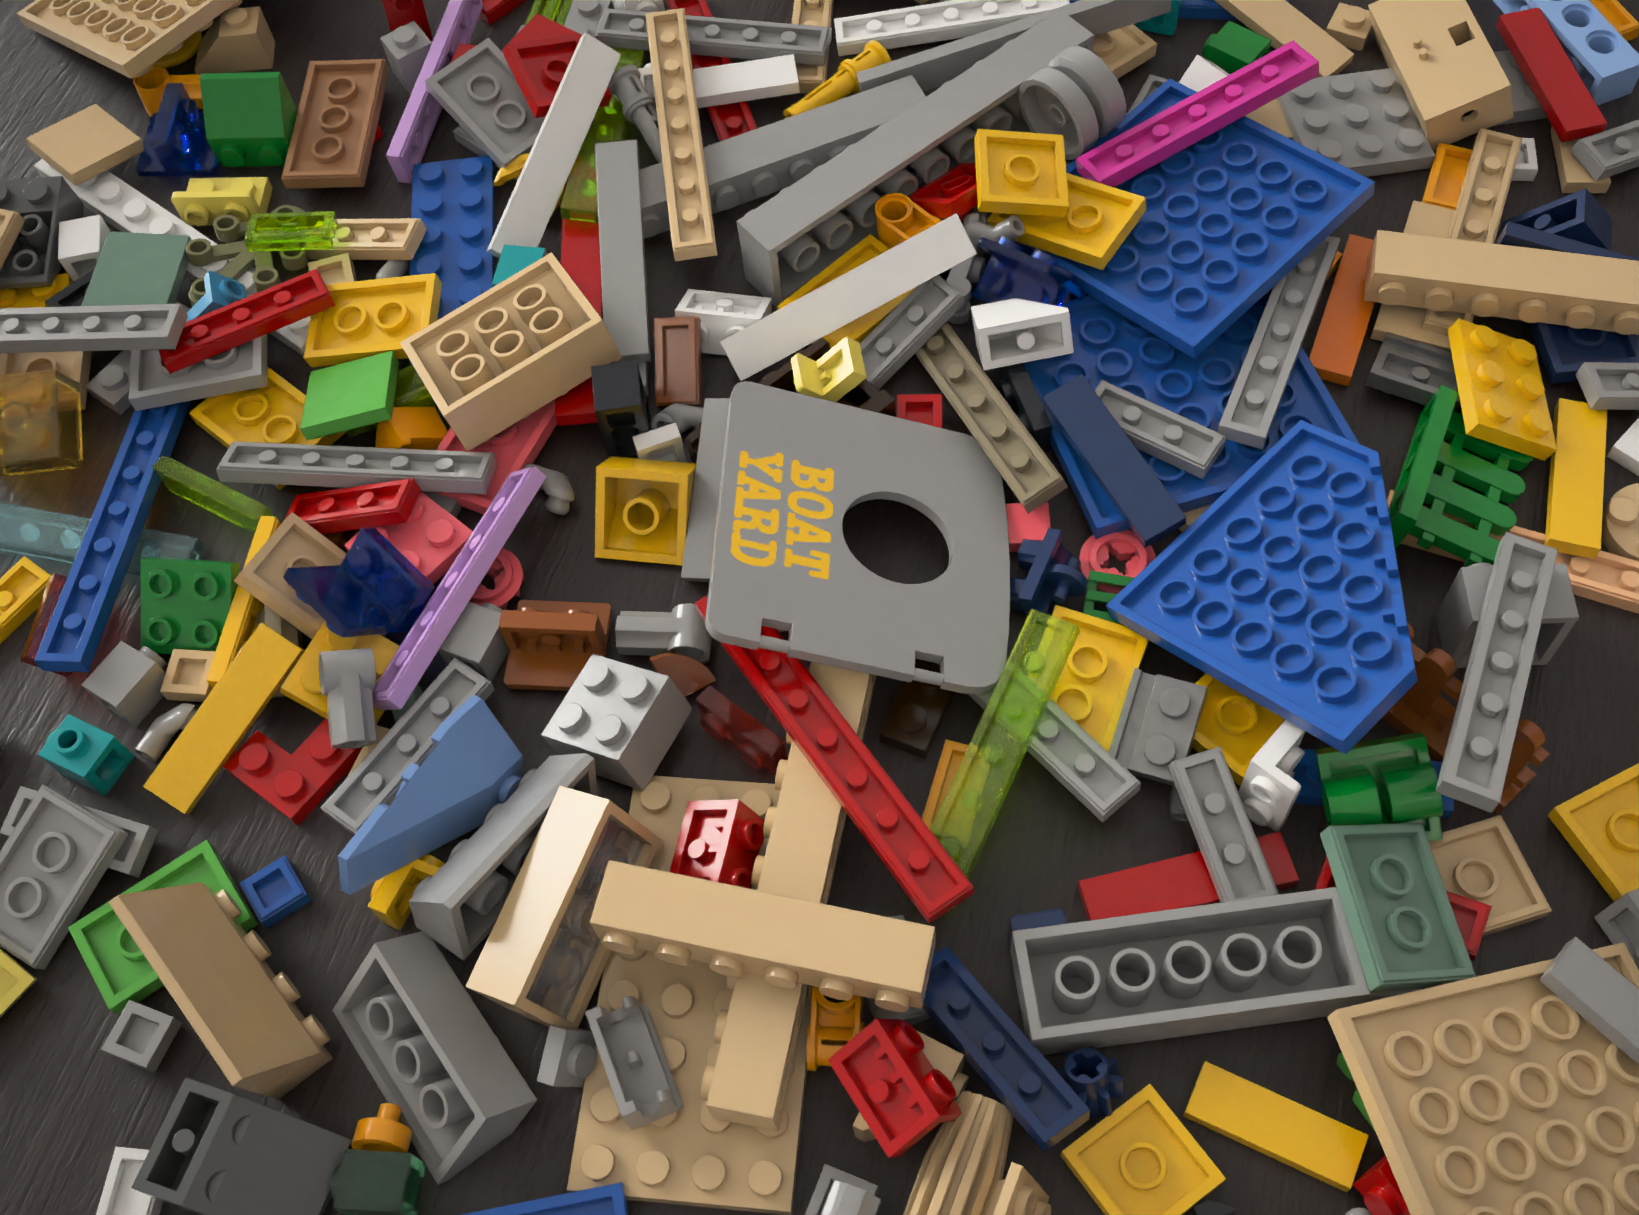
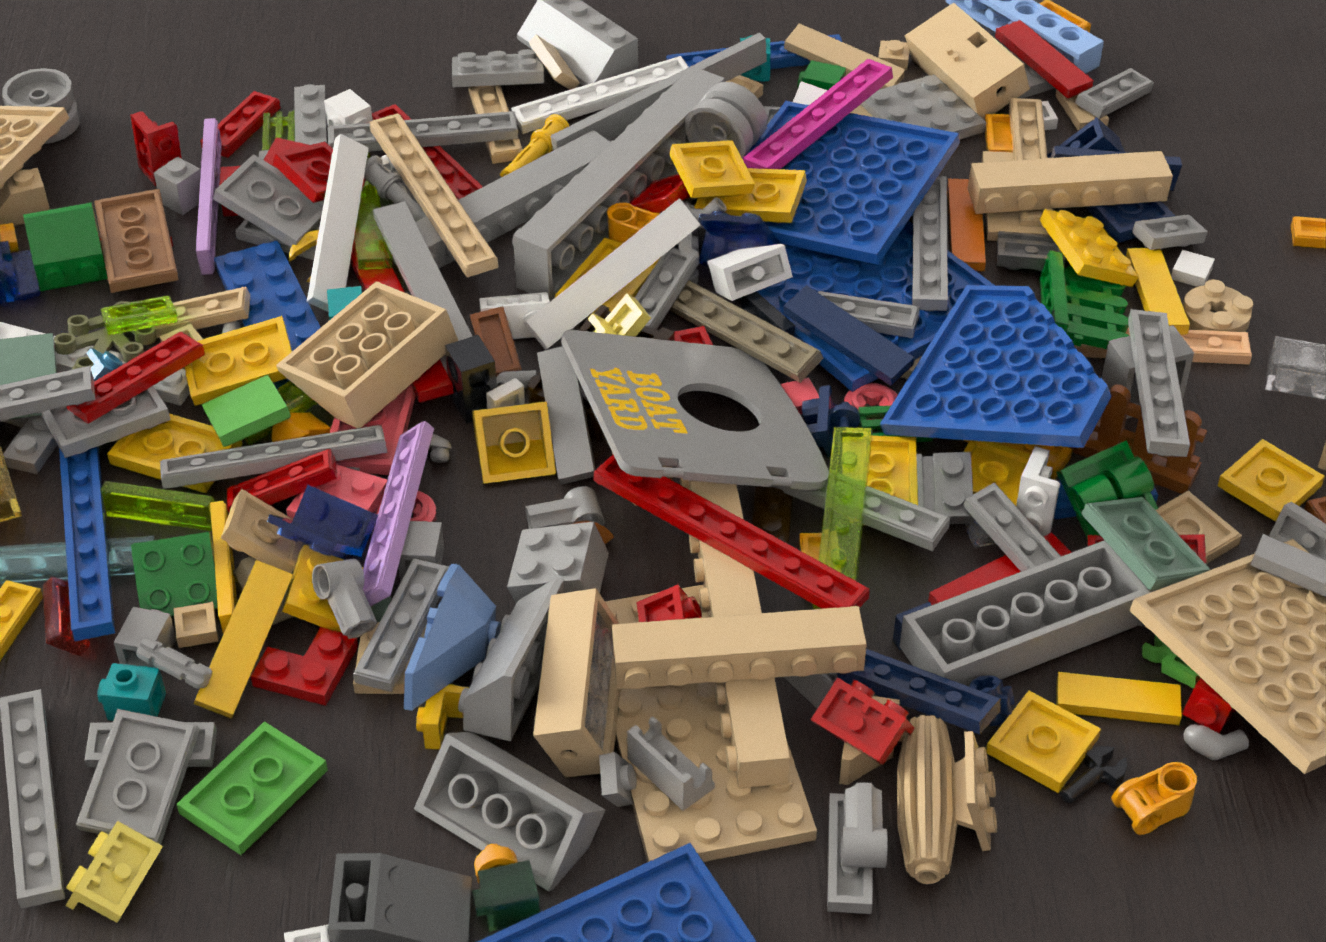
camera: 25 degrees left, 15 degrees down
light grey plate [101,1000,182,1073] -> none
tan slope [108,882,333,1100] -> none
light grey arm [134,703,197,762] -> none
light yellow bracket [171,177,273,226] -> none
blue tile [239,855,312,929] -> none
dark orange bracket [498,600,612,691] -> none
white tile [693,54,800,108] -> none
clear red plate [696,685,788,776] -> none
light orange piece [806,986,864,1071] -> none
none -> light grey axle [136,638,212,689]

